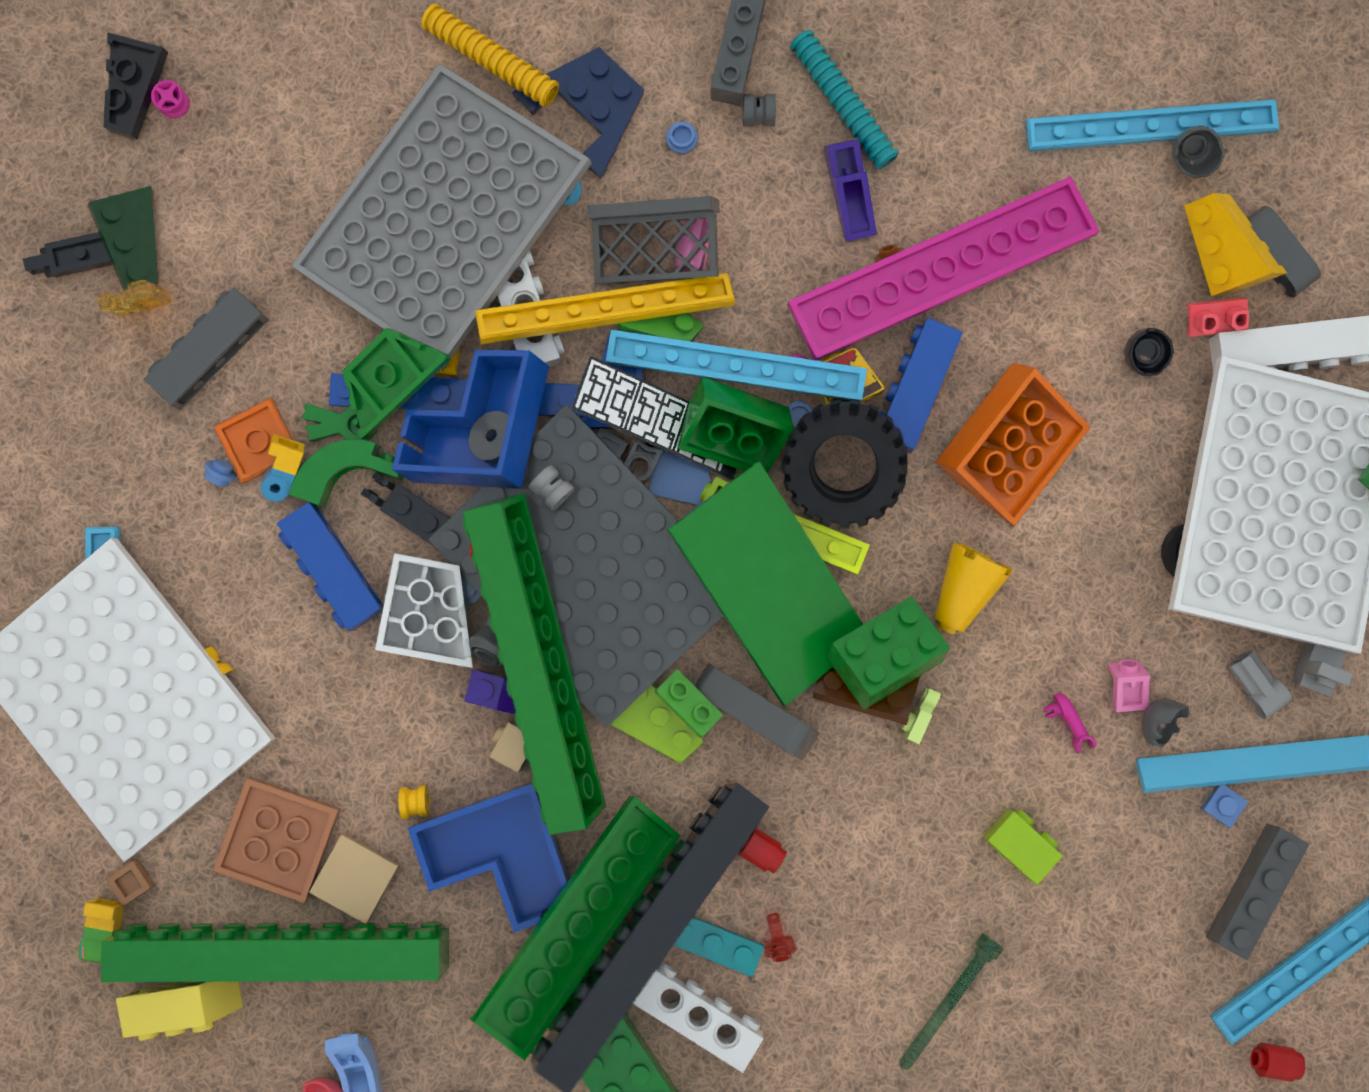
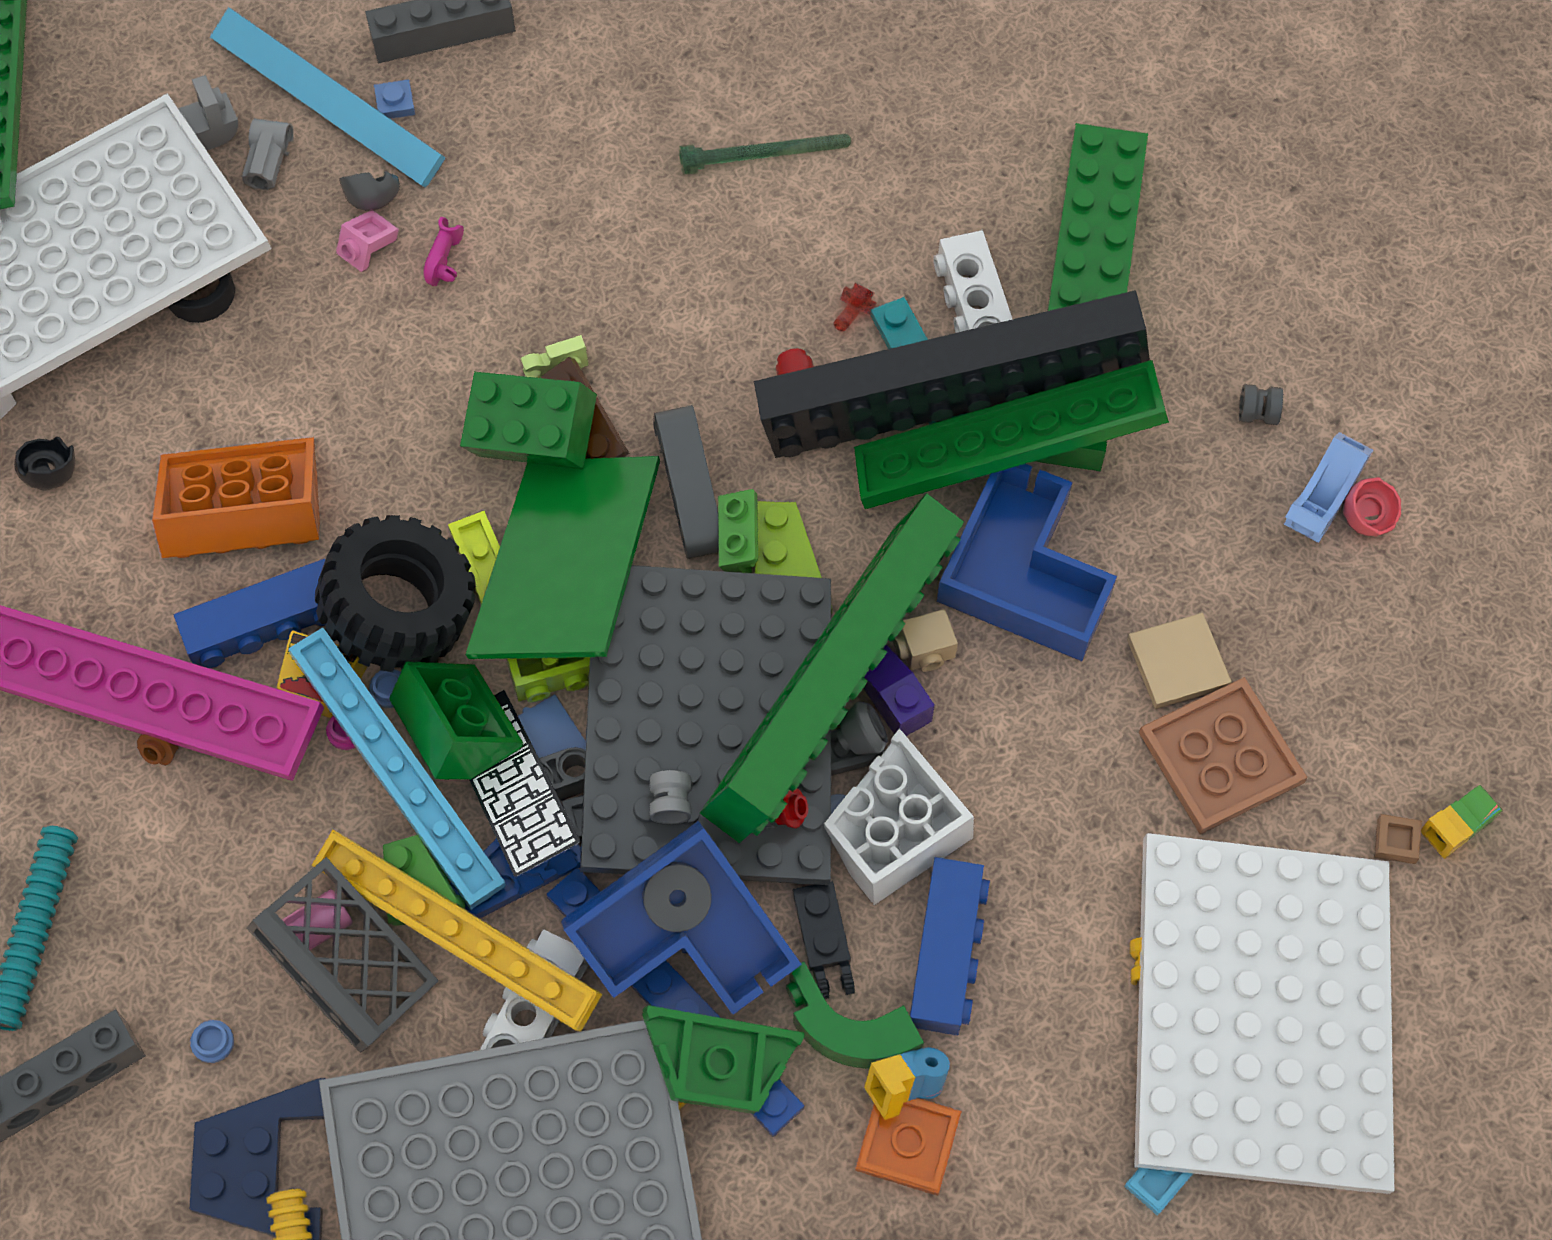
camera: 135 degrees left, 20 degrees down
green brick [101,922,449,982] -> none
light yellow wedge [116,982,243,1041] -> none
medium blue plate [204,458,237,487] -> none
green piece [301,404,377,442] -> none
yellow wheel [398,785,430,820] -> none
dark grey wheel [743,94,776,126] -> none
dark purple slope [823,139,877,241] -> none
yellow cone [934,541,1013,635] -> none
lime brick [982,808,1063,885] -> none

